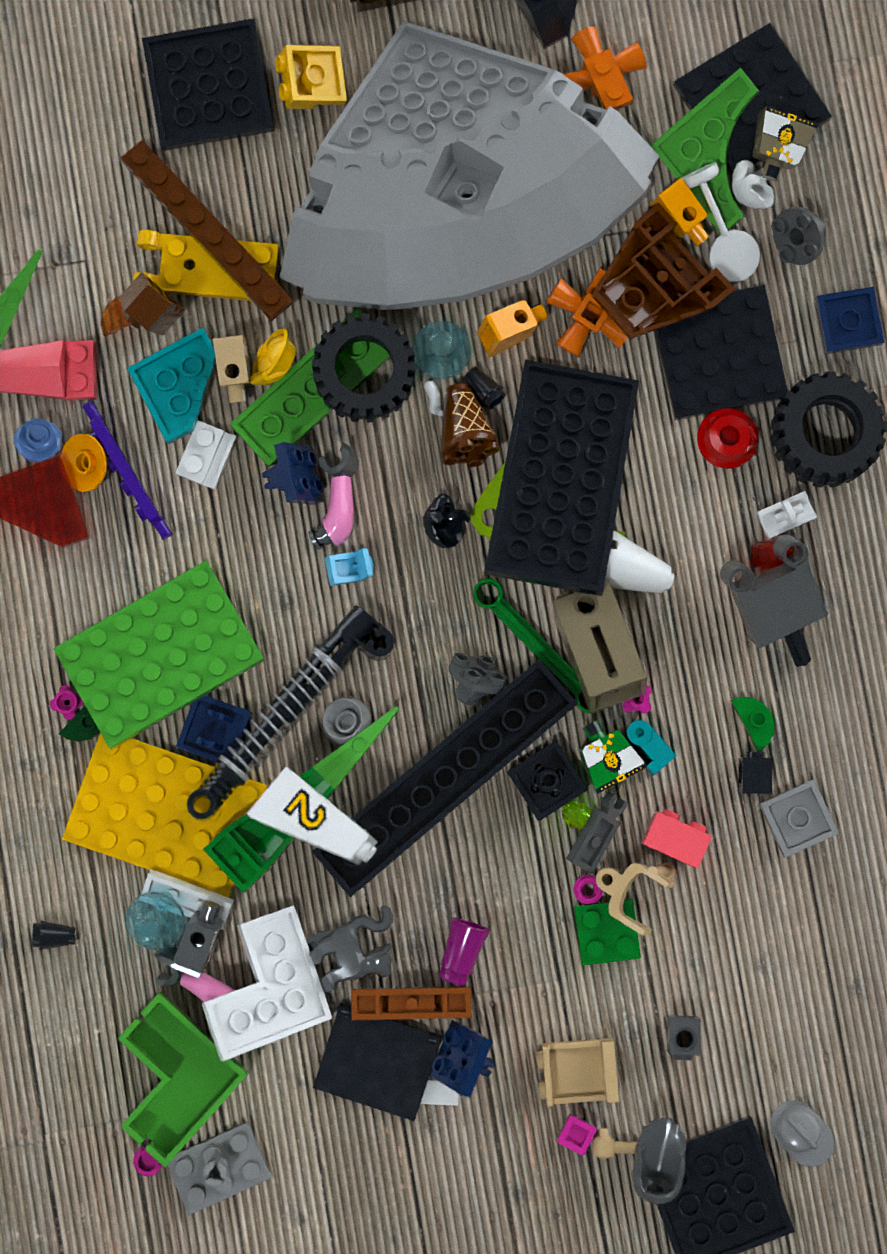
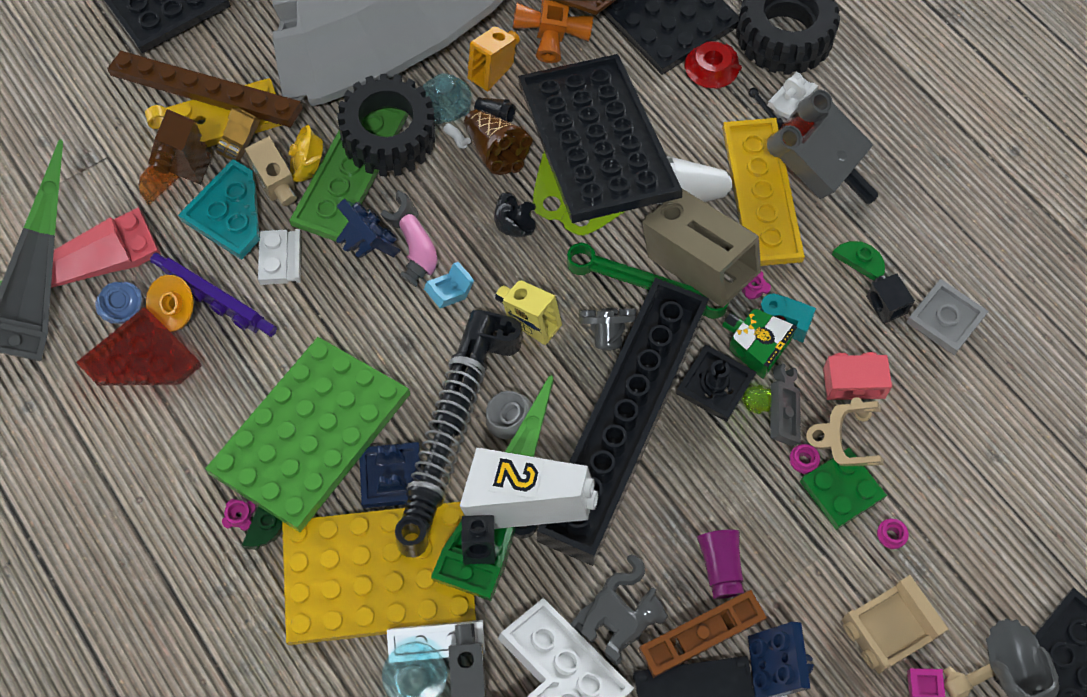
camera: 25 degrees left, 20 degrees down
dark grey brick [666,1015,701,1060] -> none
none -> pearl gold leg [216,108,261,162]
none -> black brick [461,515,495,565]
none -> light yellow torso [495,280,562,345]
none -> yellow plate [722,118,805,266]
none -> black hinge [748,87,784,130]
none -> dark pink plate [877,518,909,549]

